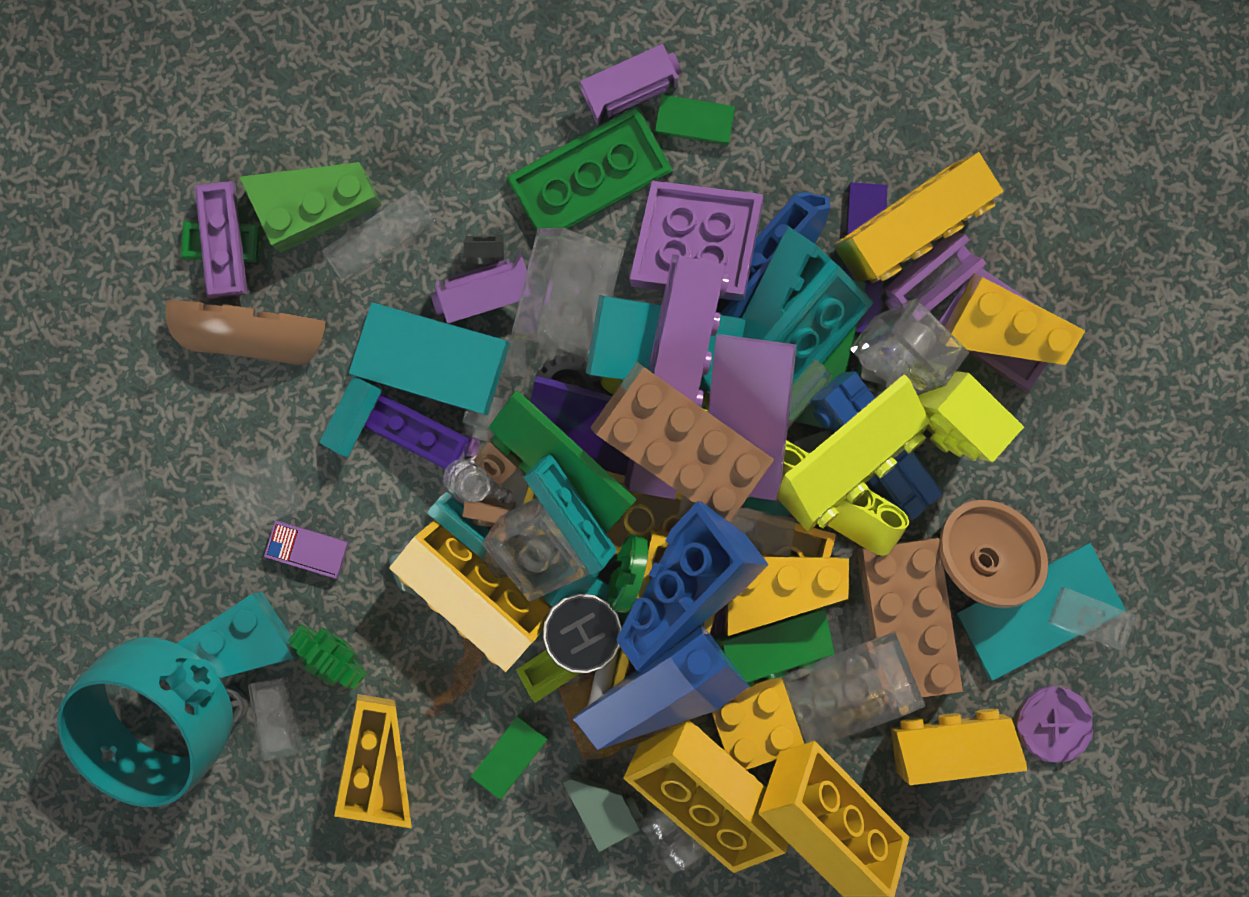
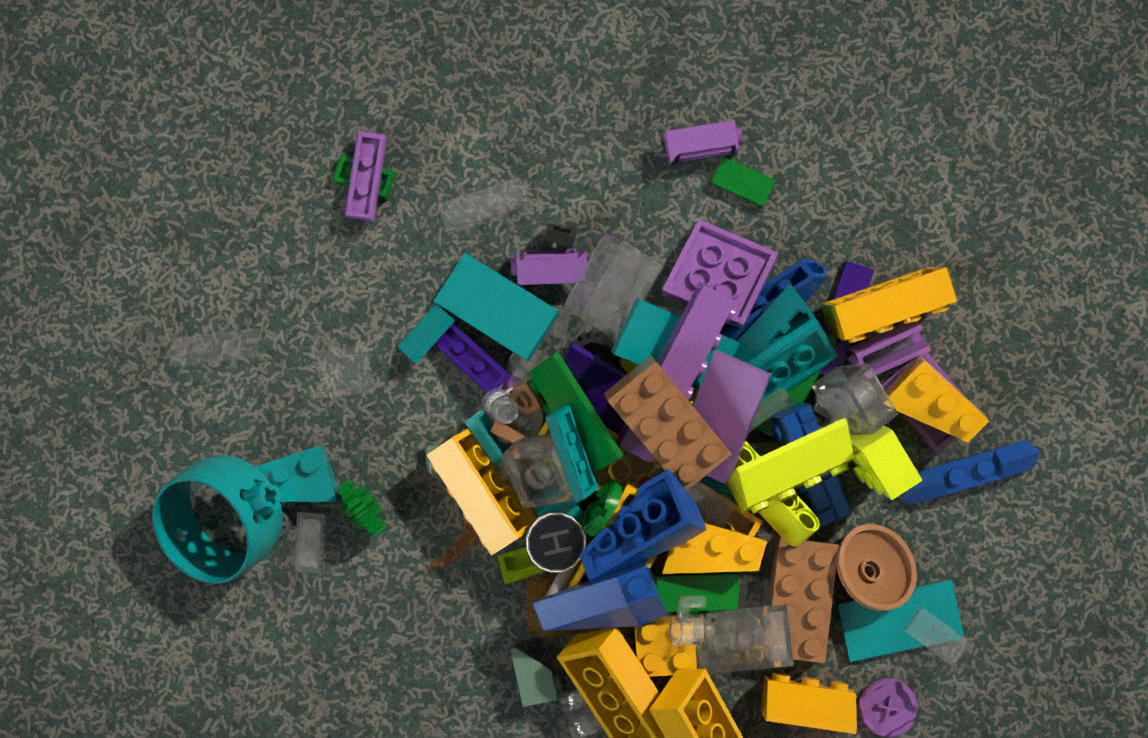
camera: 20 degrees right, 0 degrees up
medium nougat brick [166,300,326,365] -> none
bright green wedge [239,162,382,252] -> none
medium lavender tile [264,521,350,579] -> none
yellow wedge [334,694,412,828] -> none
green tile [471,715,548,800] -> none
green tile [506,106,673,244] -> none
none -> clear piece [669,596,714,646]
none -> blue brick [900,440,1040,504]

